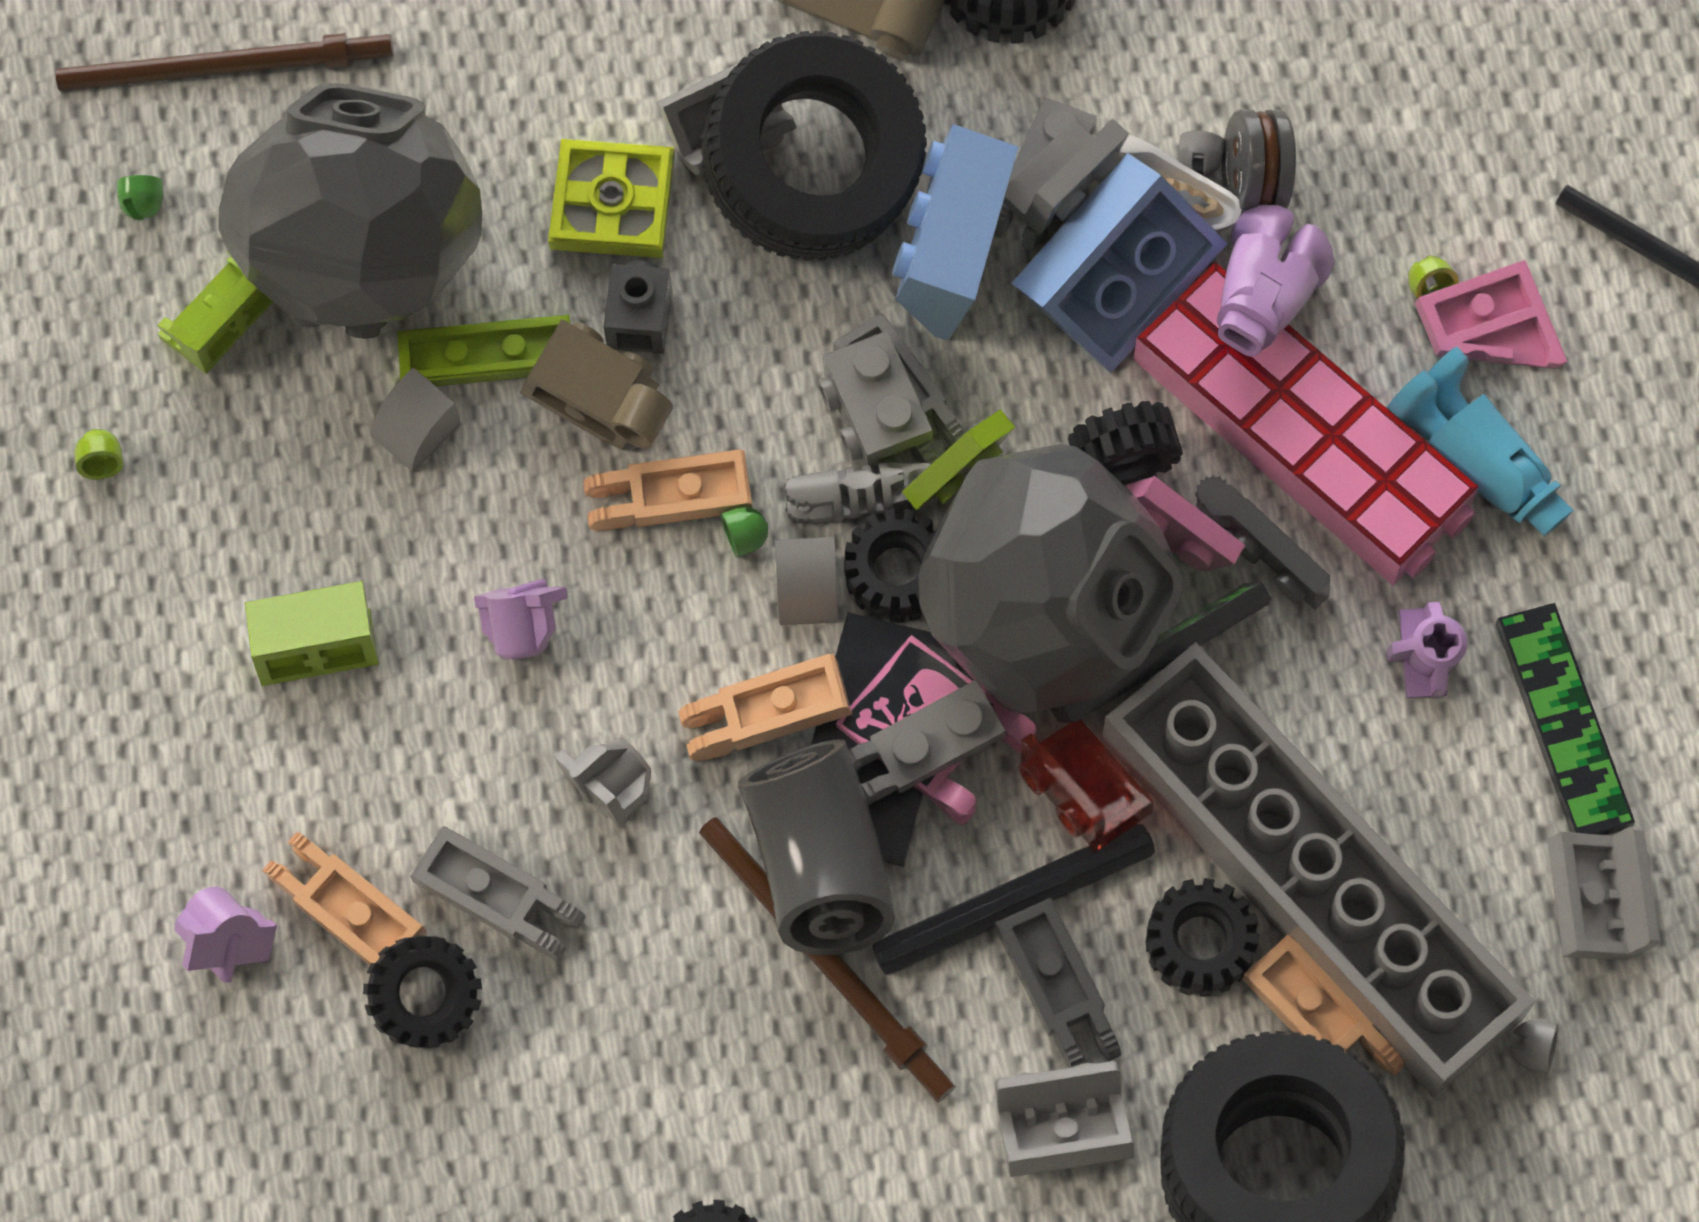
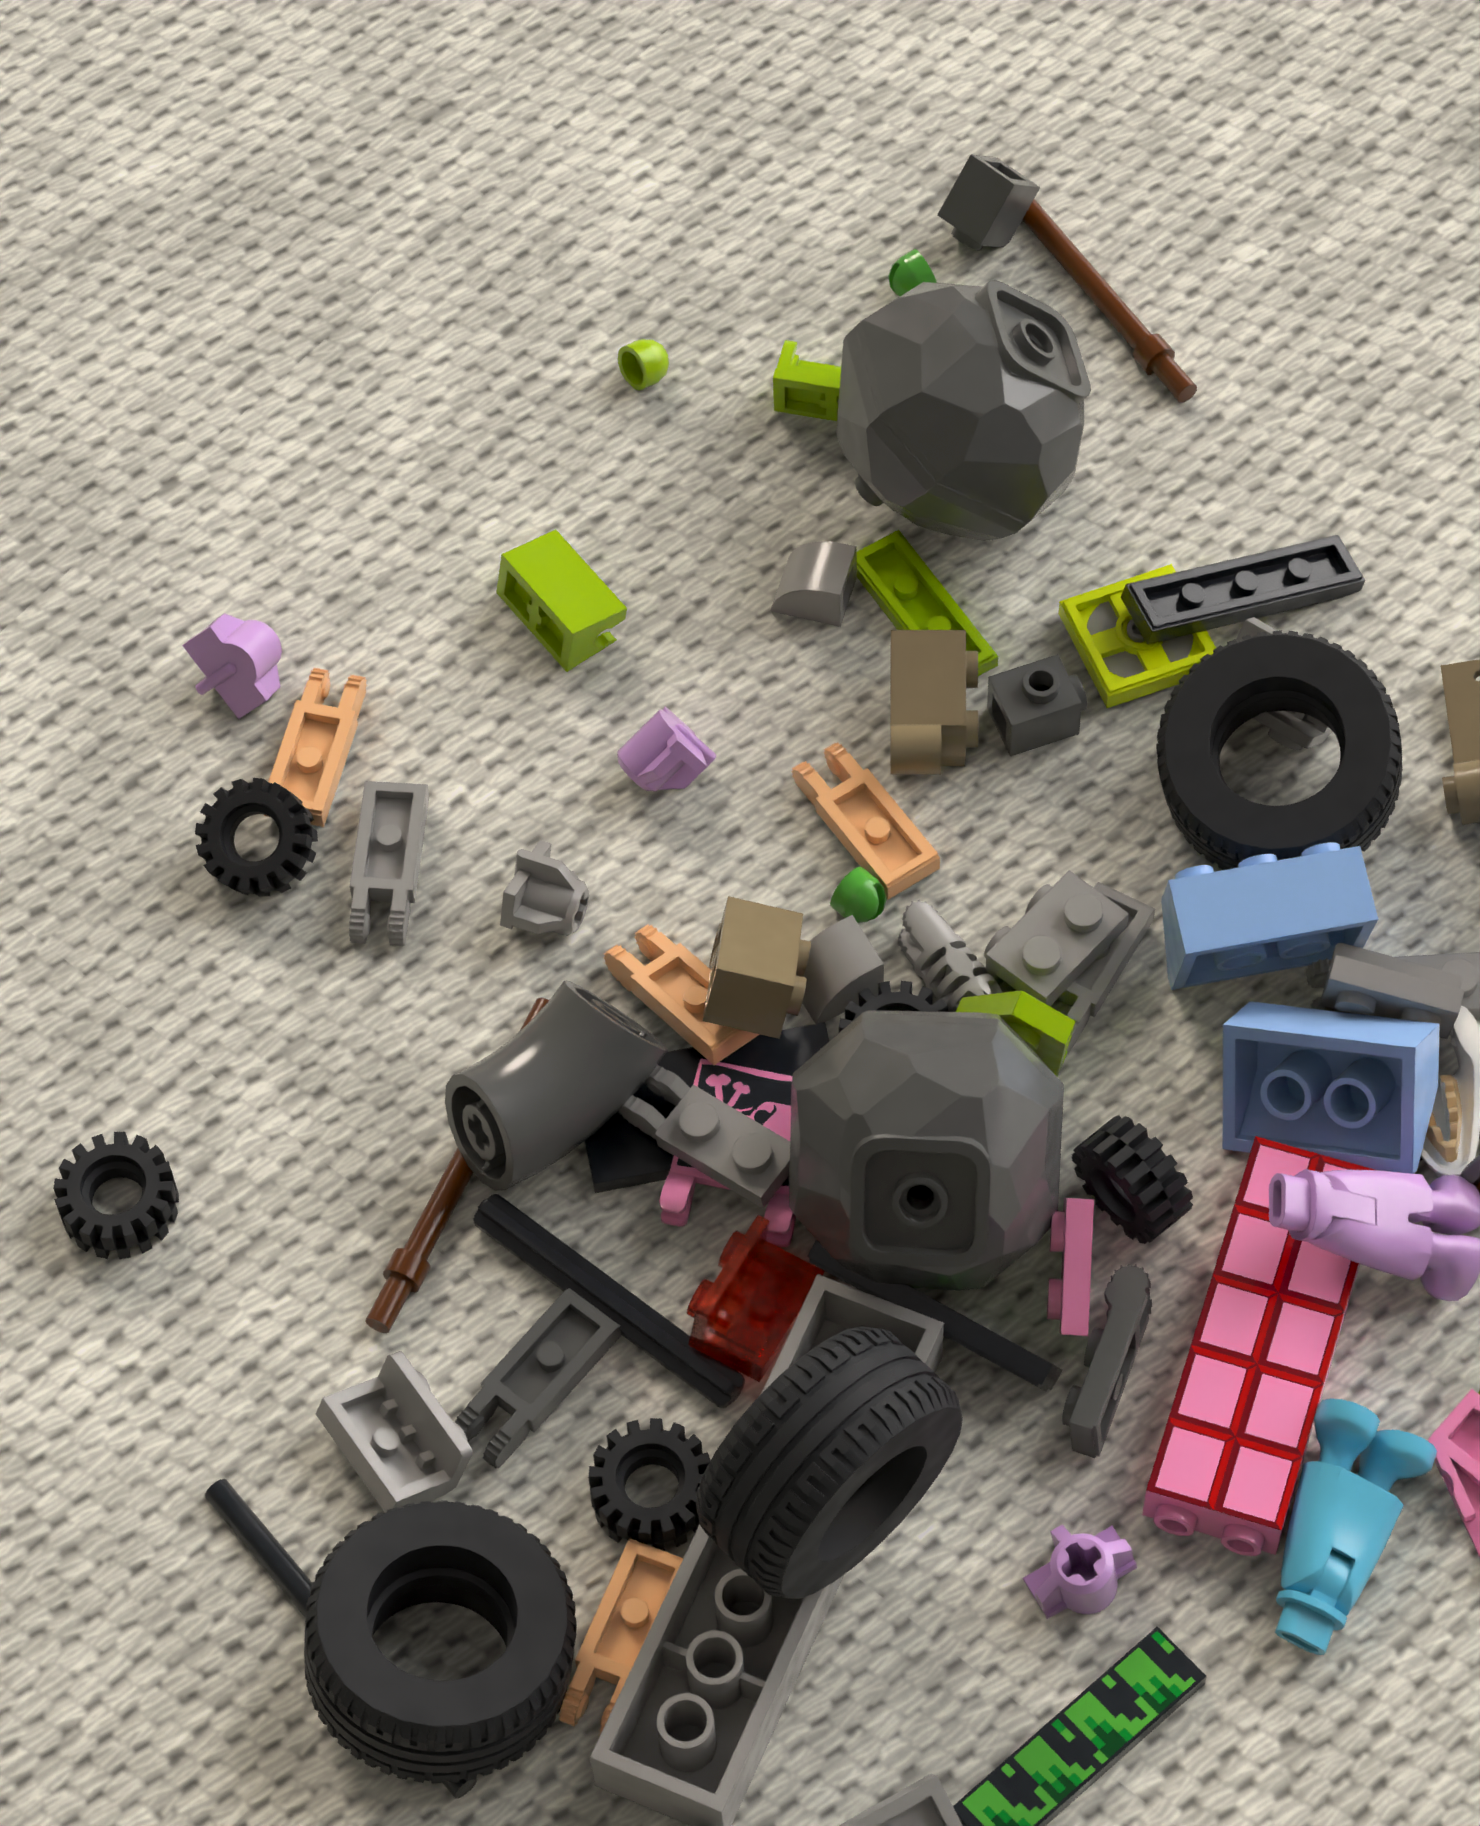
camera: 65 degrees right, 10 degrees down
none -> black tyre [696,1326,963,1599]
none -> dark tan hinge [703,896,811,1039]
none -> dark grey brick [937,154,1040,250]
none -> black tile [1121,535,1366,645]

